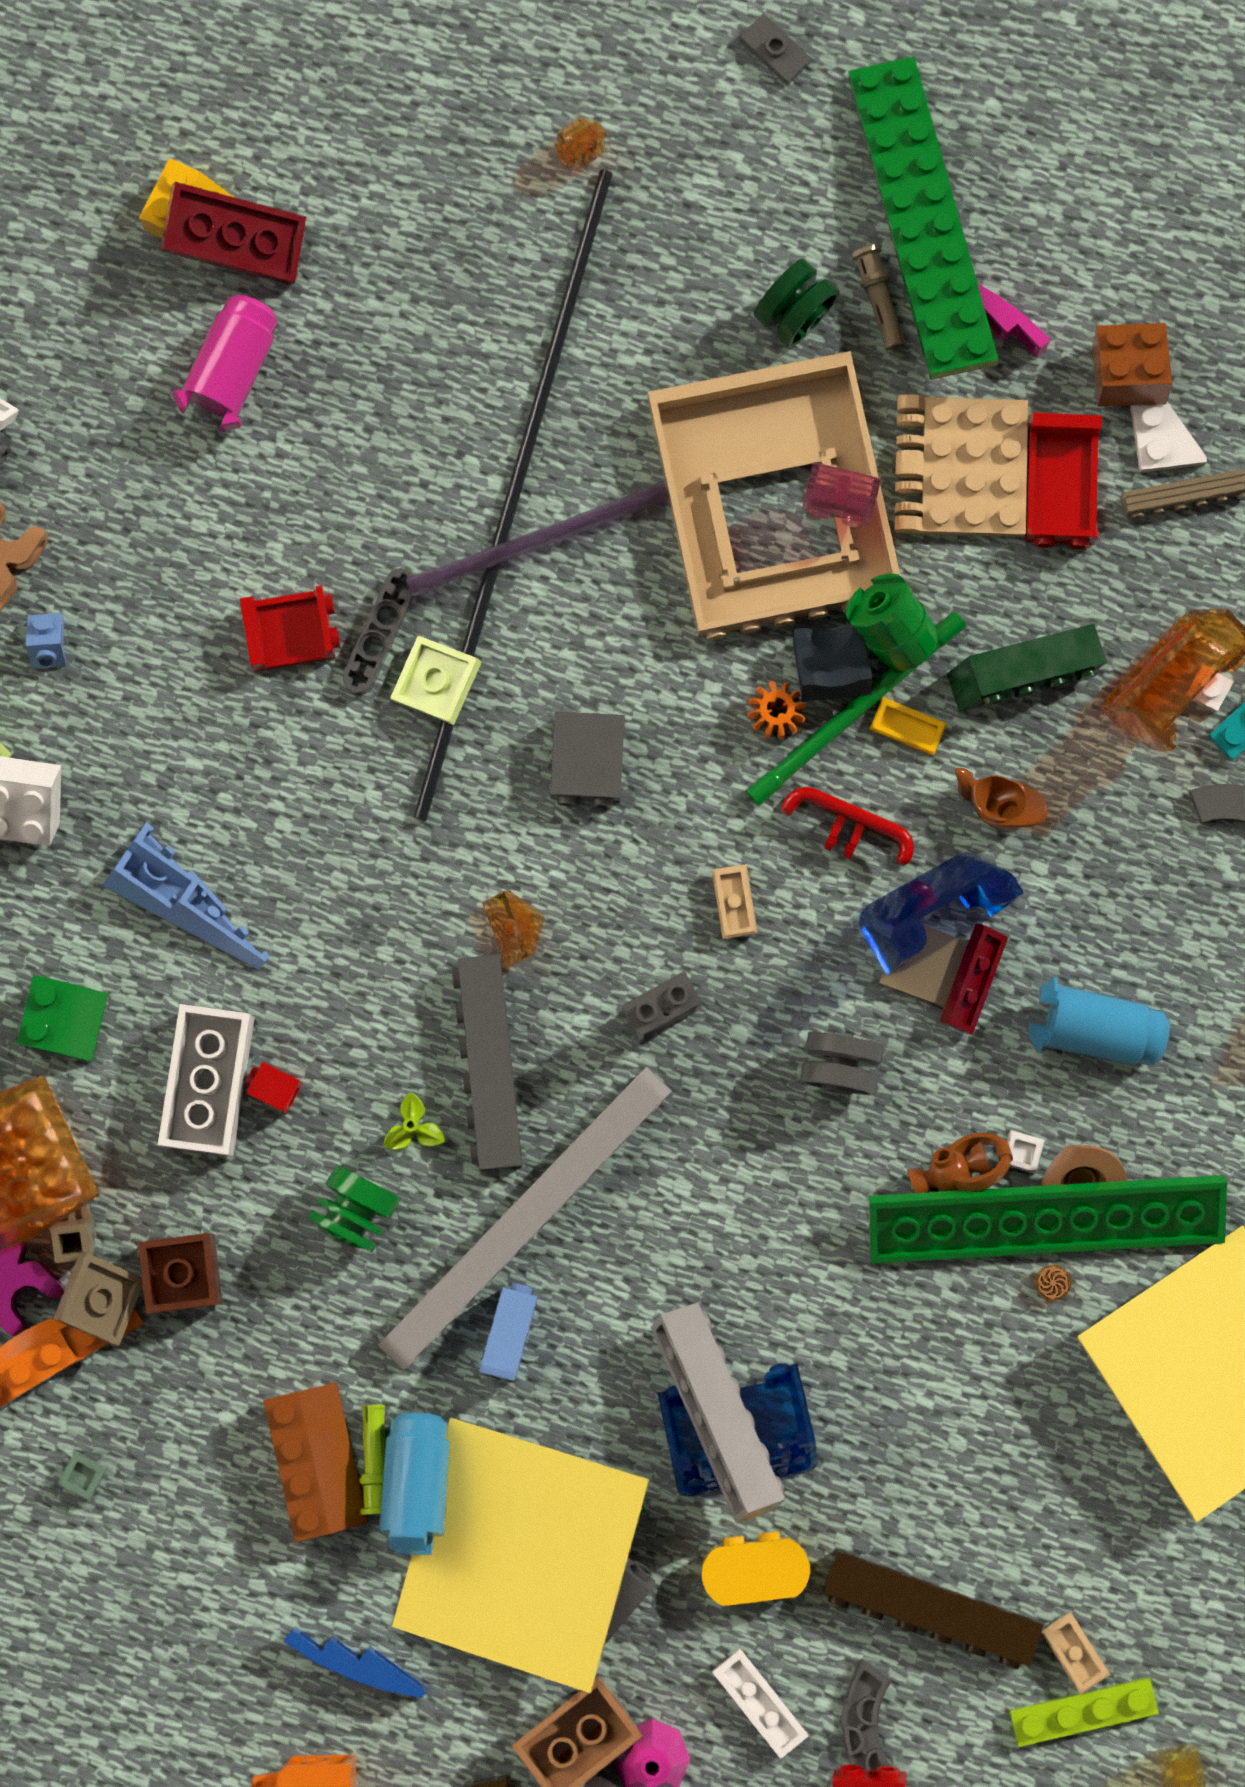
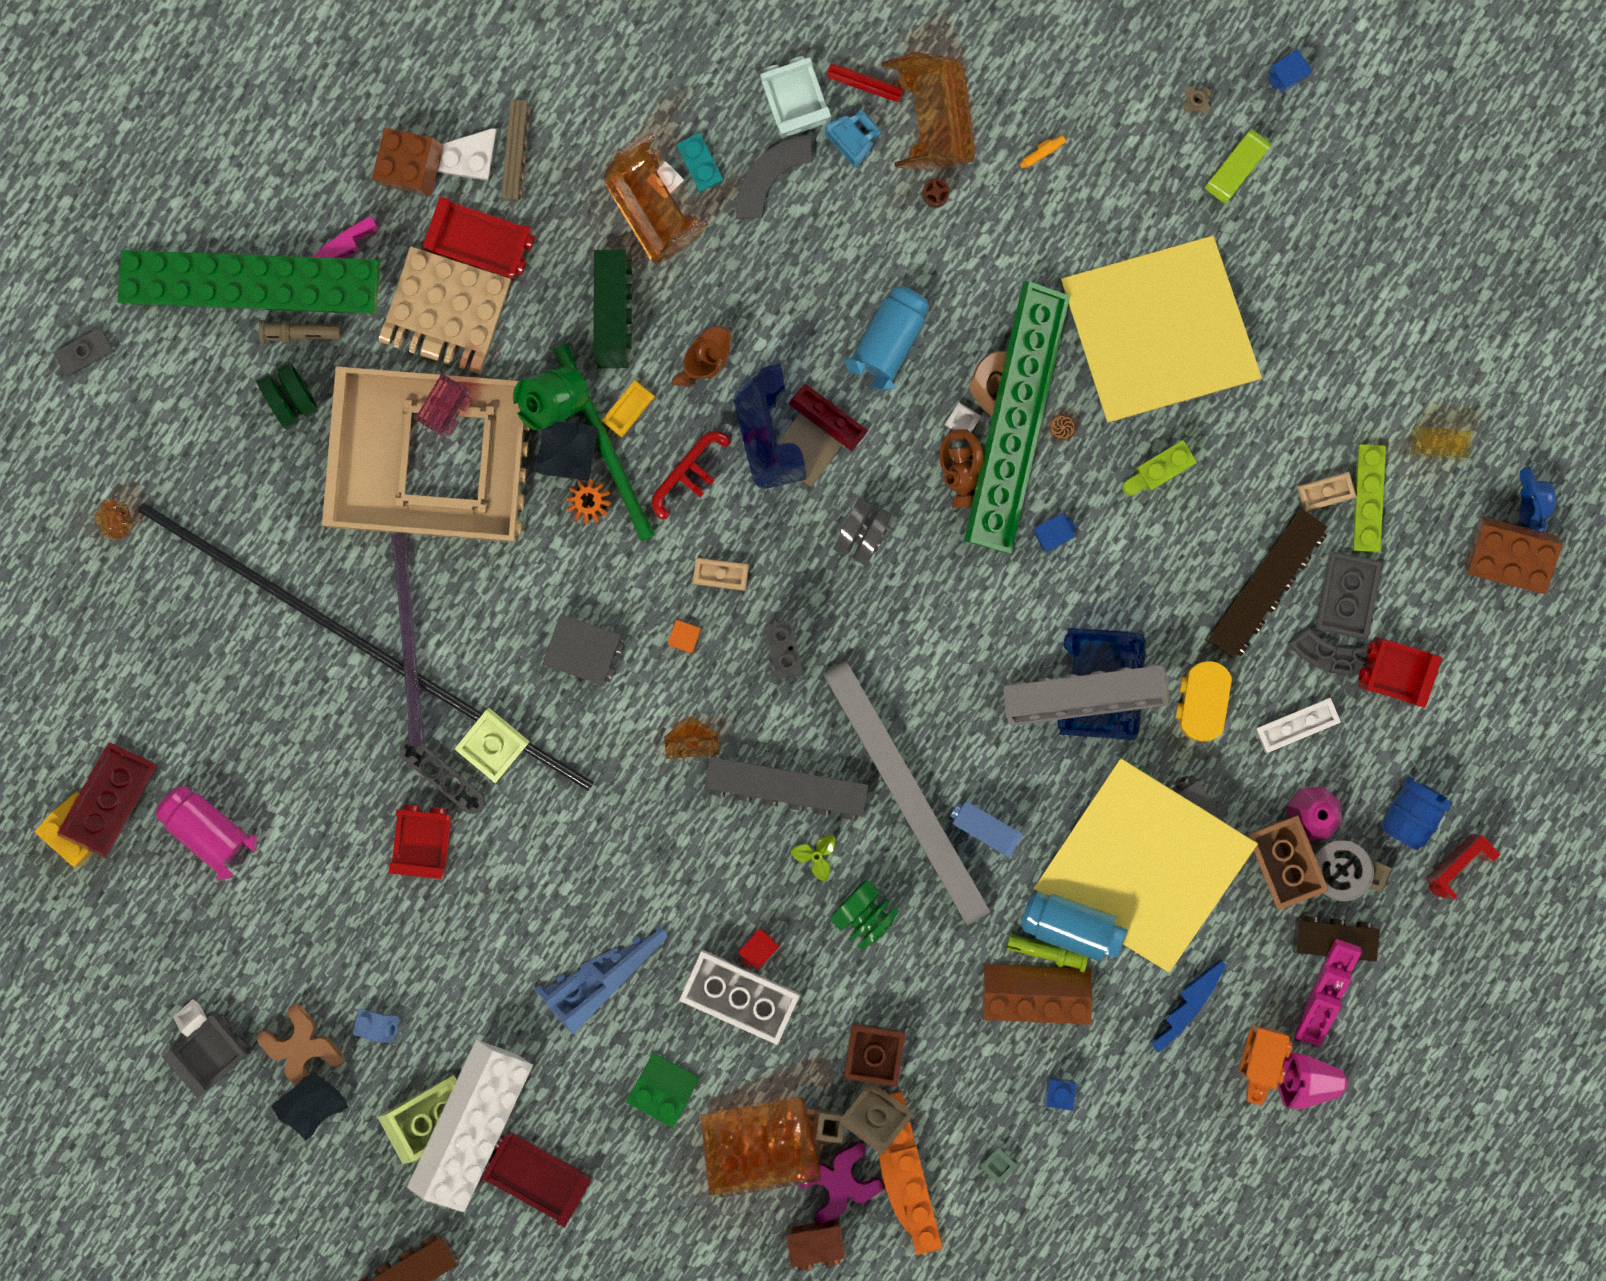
camera: 70 degrees left, 5 degrees up
none -> orange tile [667,620,701,654]
none -> blue brick [1033,513,1076,553]
none -> blue brick [1044,1077,1077,1111]
none -> lime brick [1122,440,1197,496]
none -> dark grey tile [1314,551,1383,640]

